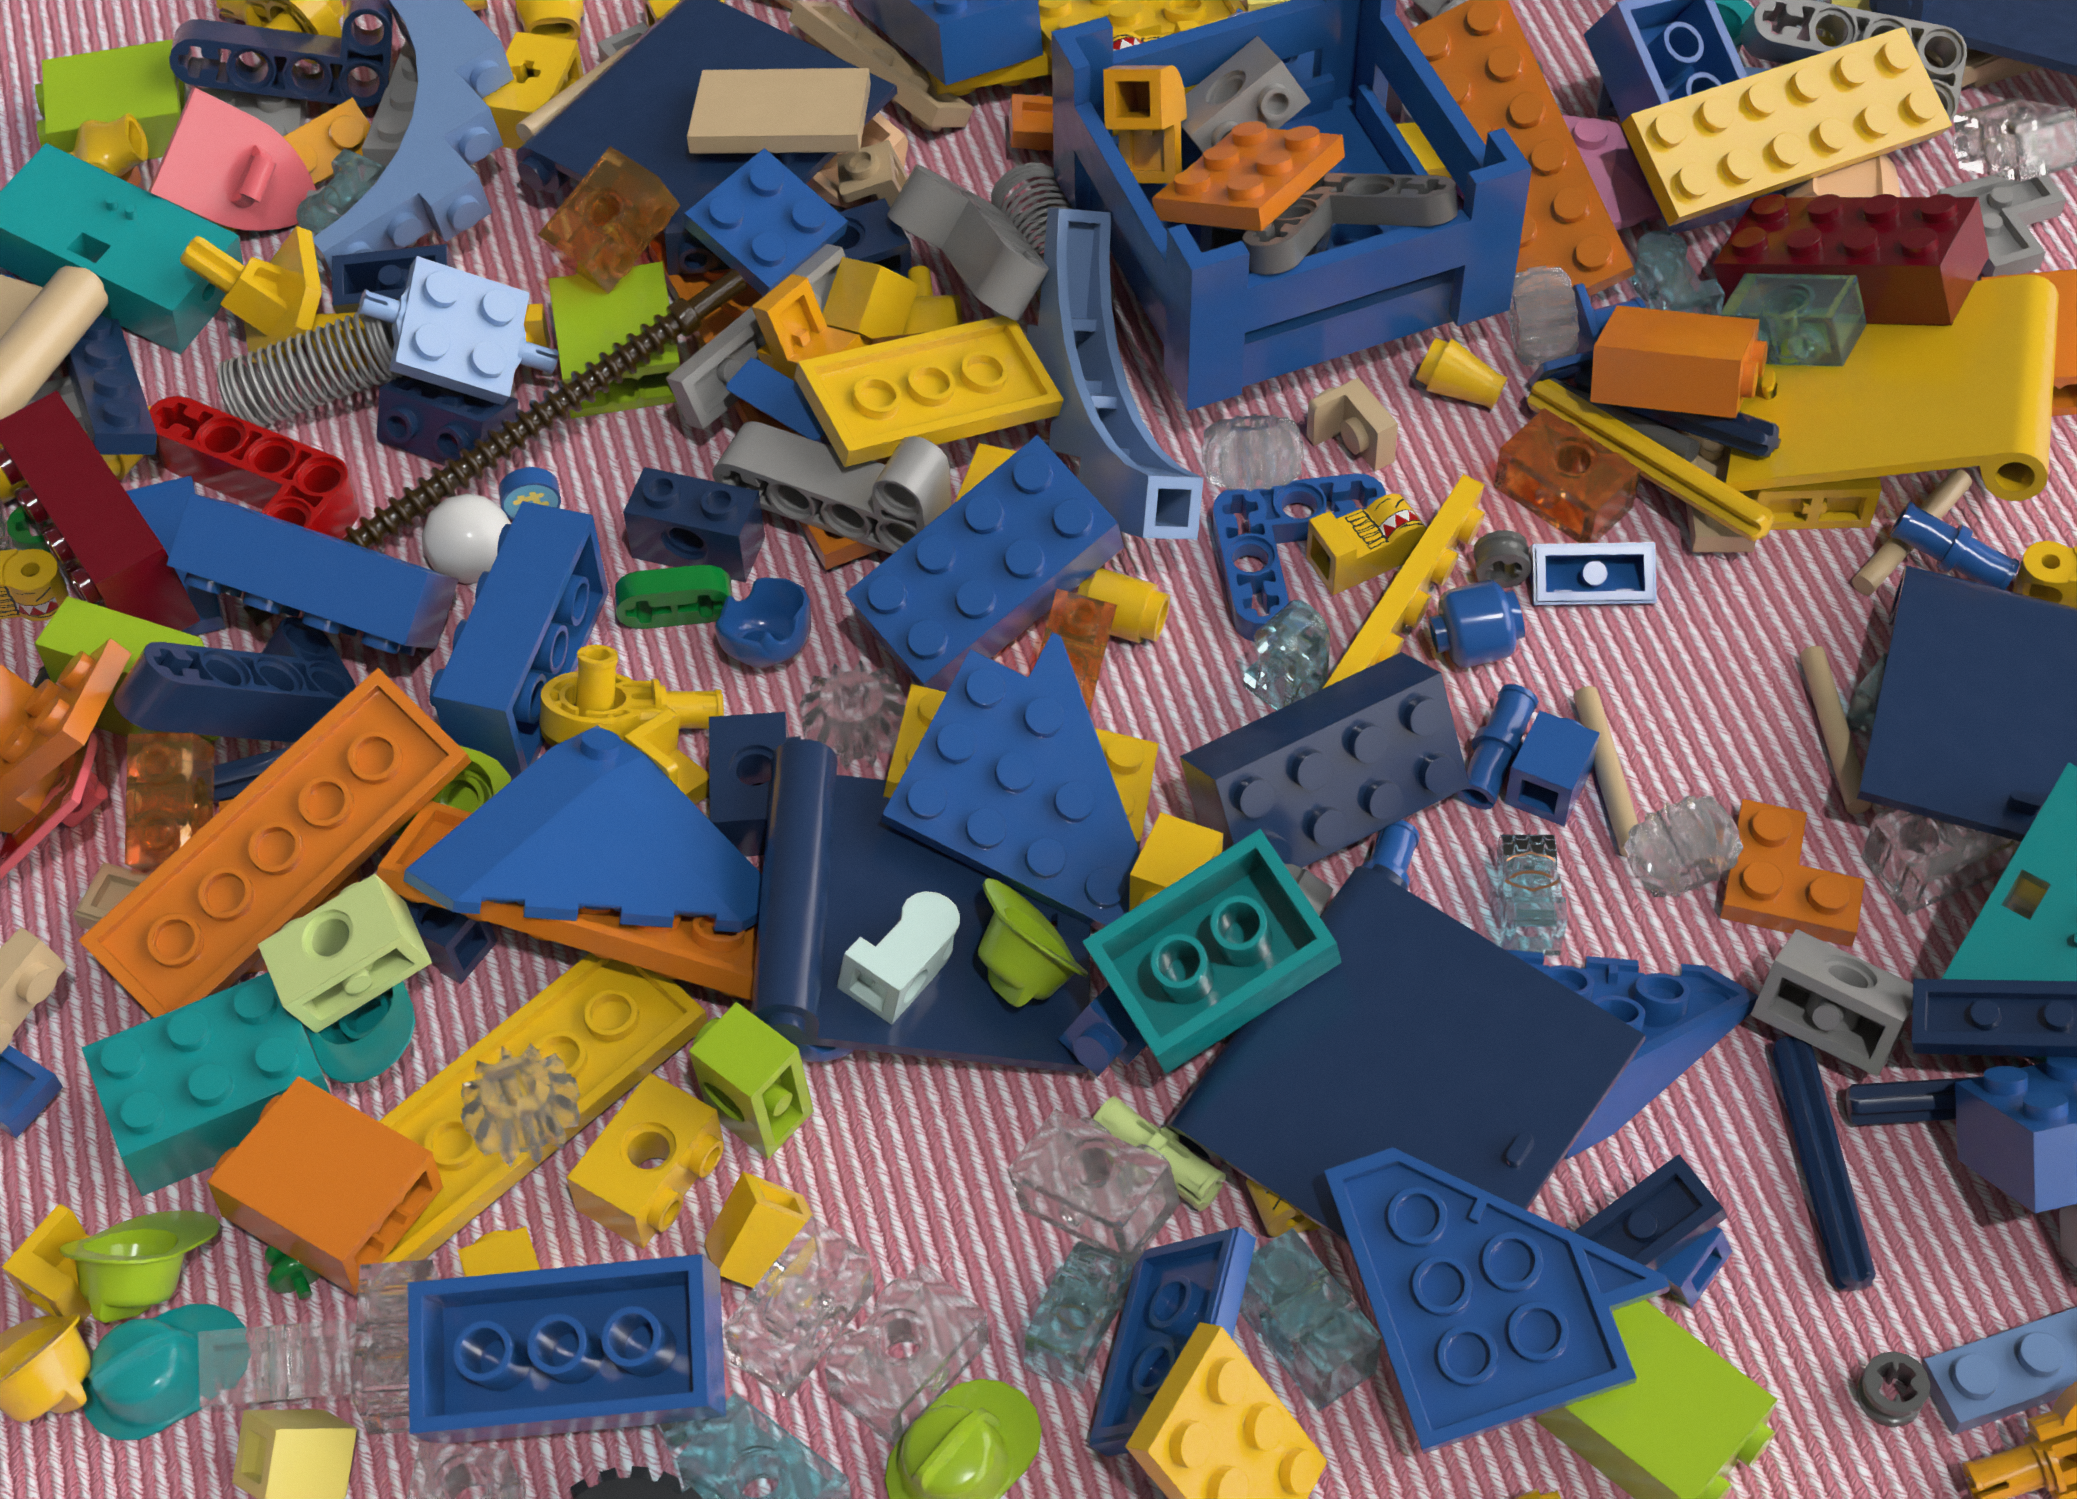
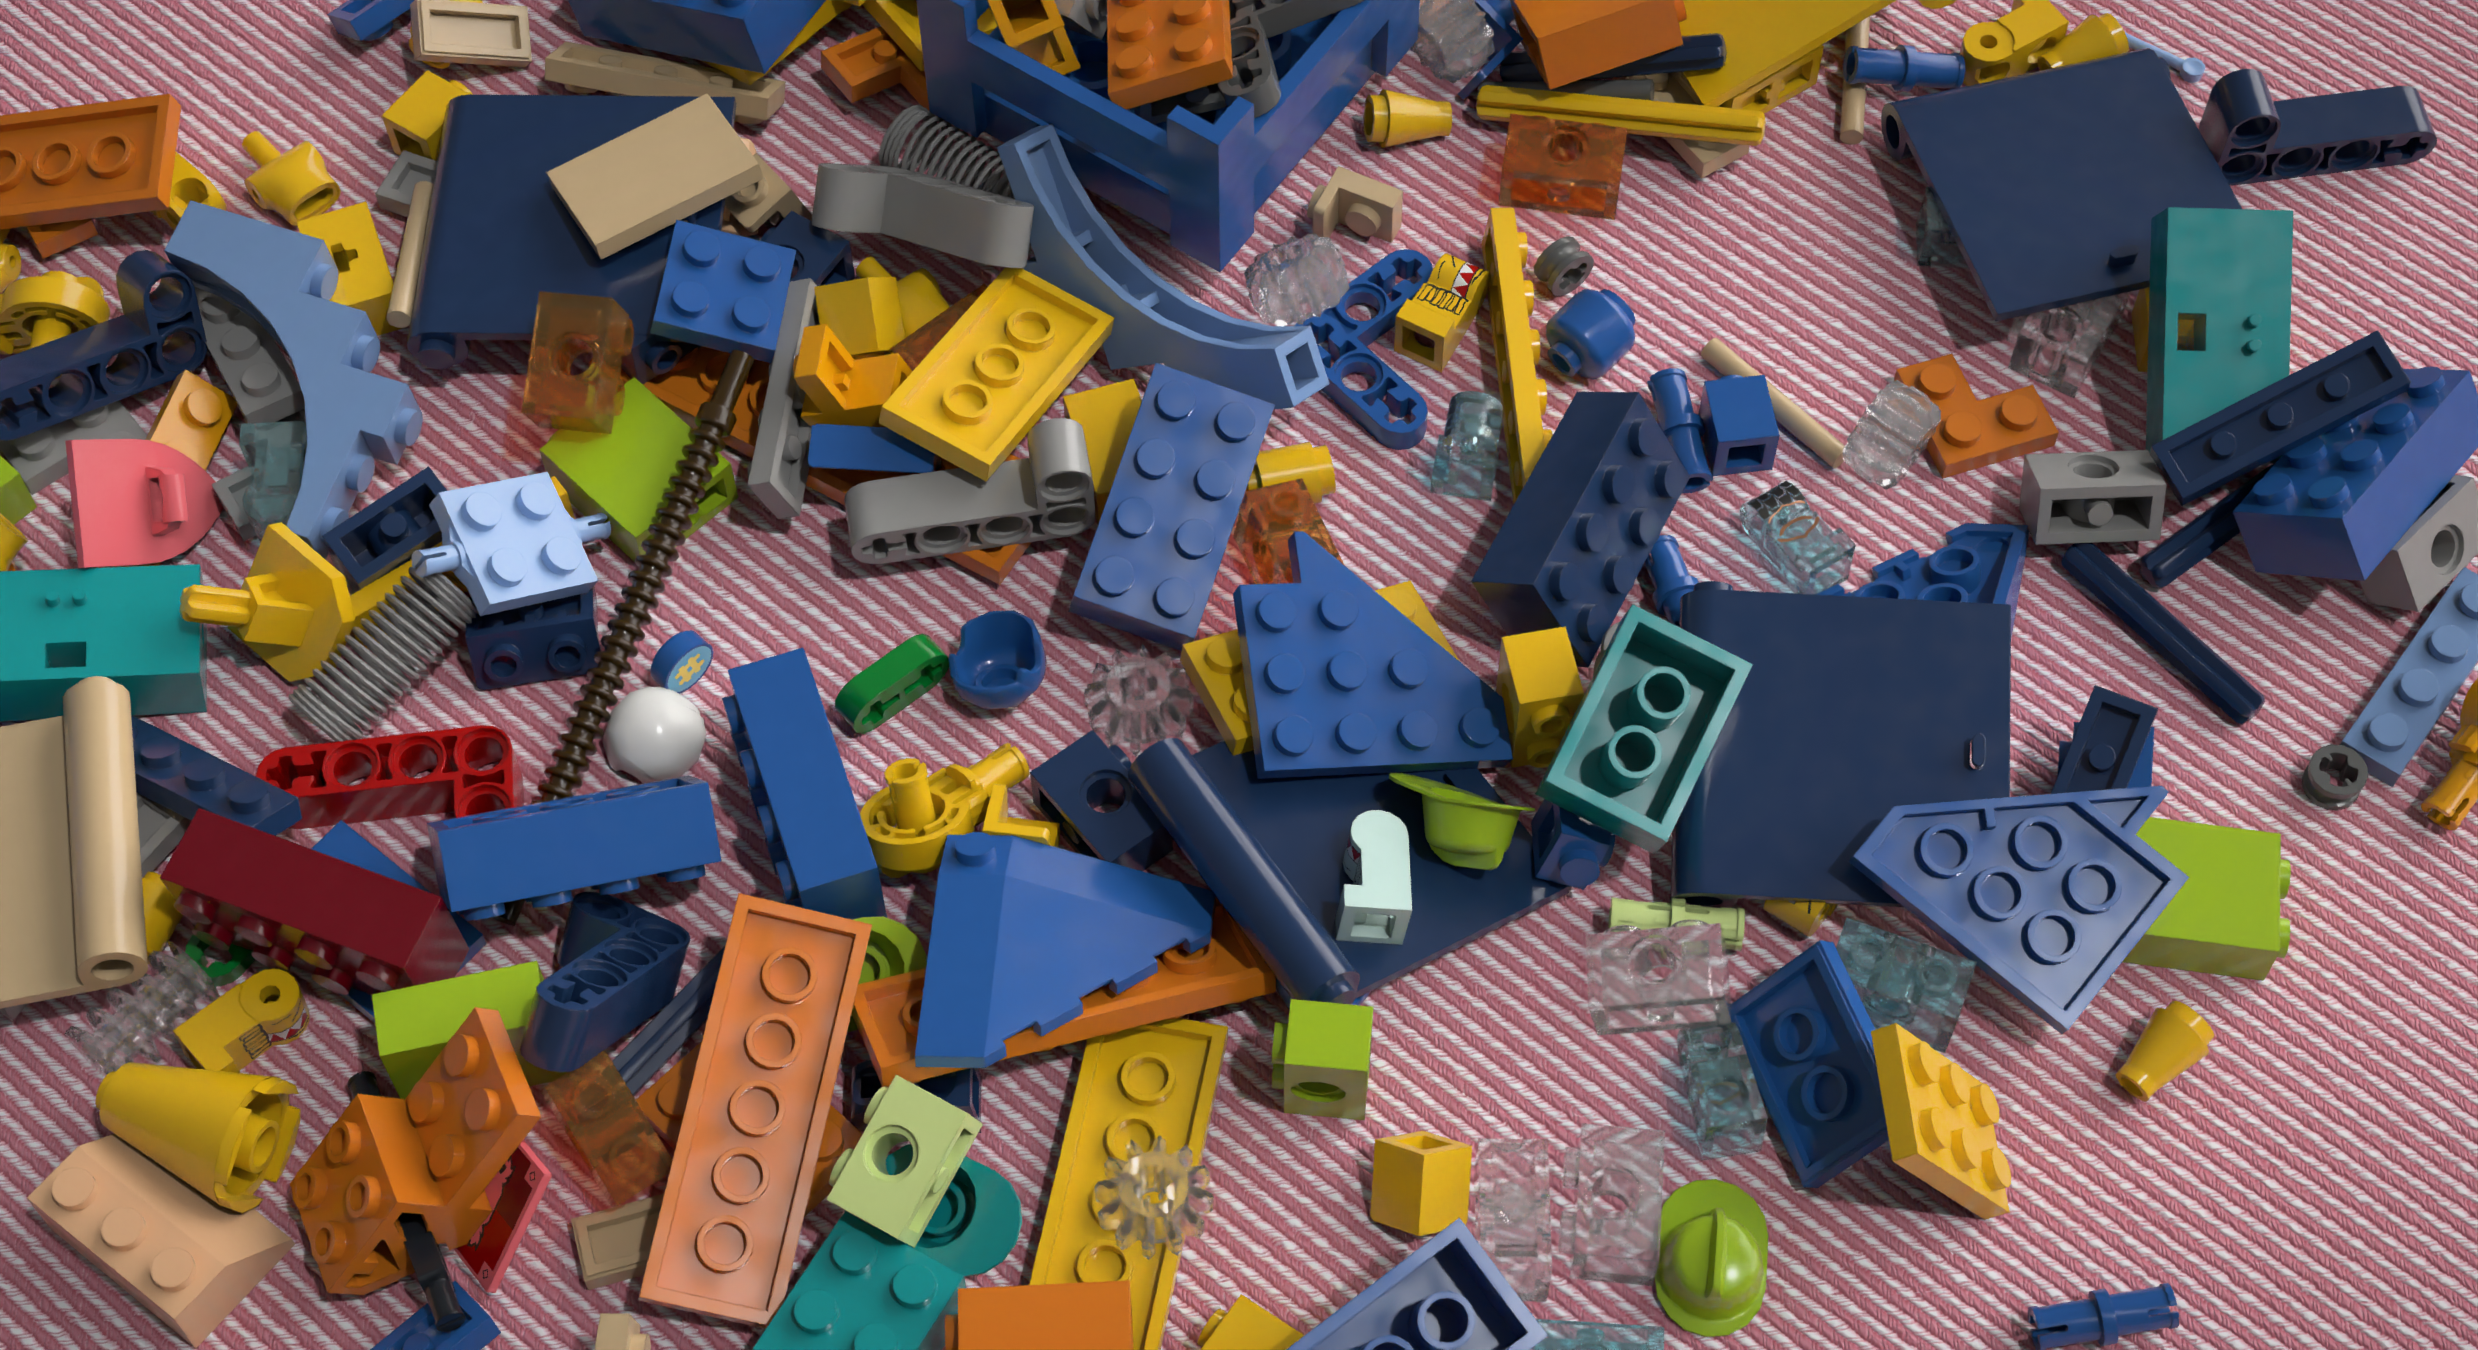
camera: 35 degrees left, 5 degrees up
yellow brick [566,1072,724,1249] -> none
dark blue brick [623,467,765,583] -> none
slope [1528,542,1657,606] -> none
tan bar [1800,646,1872,814] -> none

